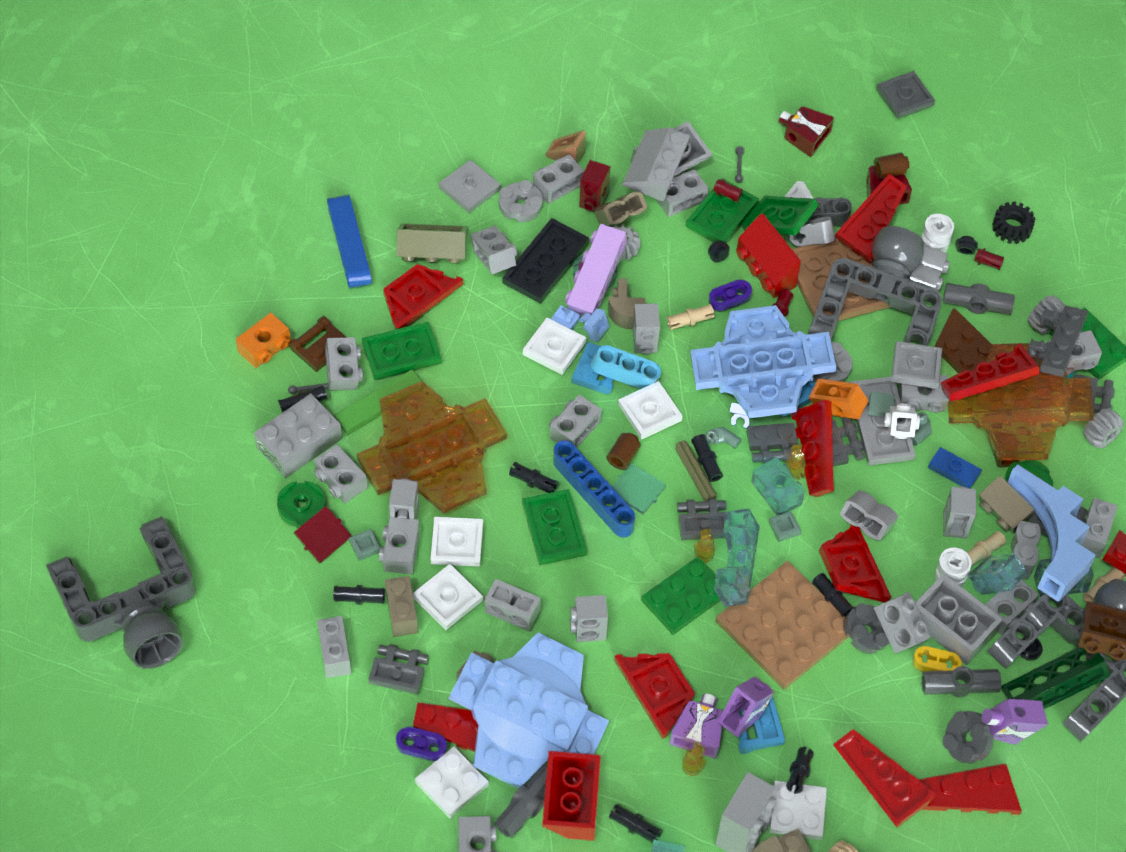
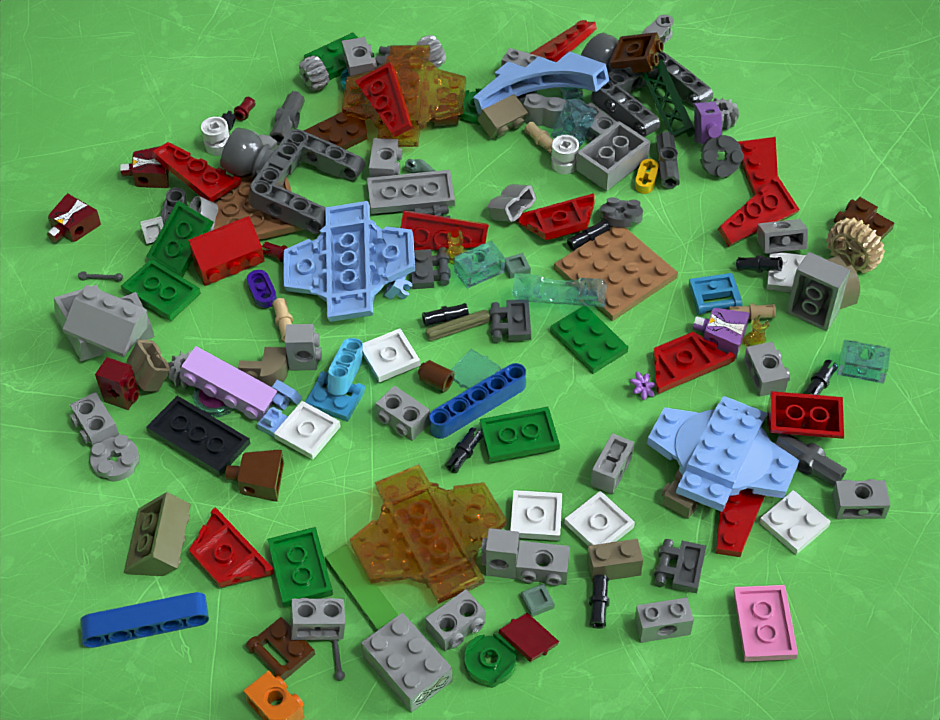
camera: 85 degrees left, 5 degrees down
black pin [278,385,328,413] -> none
dark purple plate [396,727,447,761] -> none
light grey plate [439,160,501,213] -> none
light grey brick [471,226,517,275] -> none
nougat slope [545,130,586,163] -> none
light grey brick [570,595,608,642] -> none
clear yellow piece [693,528,715,563] -> none
sand green arm [705,427,741,449] -> none
black plate [708,241,729,263] -> none
dark red pin [713,179,743,202] -> none
medium lavender torso [717,677,774,738] -> none
orange brick [809,378,869,420] -> none
sand green tile [868,391,895,418] -> none
reddish brown brick [874,152,910,179] -> none
light grey brick [874,592,931,653] -> none
dark grey plate [876,71,935,119] -> none
white brick [884,403,920,439] -> none
light grey plate [891,341,942,389] -> none
blue plate [928,447,982,489] -> none
light grey brick [943,486,976,539] -> none
black tyre [992,202,1035,244] -> none
dark grey hinge [1028,306,1088,377] -> none
none -> reddish brown torso [226,450,284,502]
none -> medium lavender plant [630,371,656,400]
none -> light grey gear [706,97,739,130]
none -> tan pin [729,303,776,321]
none -> bright pink plate [733,585,798,661]
none -> light grey brick [744,342,790,397]
none -> light grey brick [757,219,808,253]

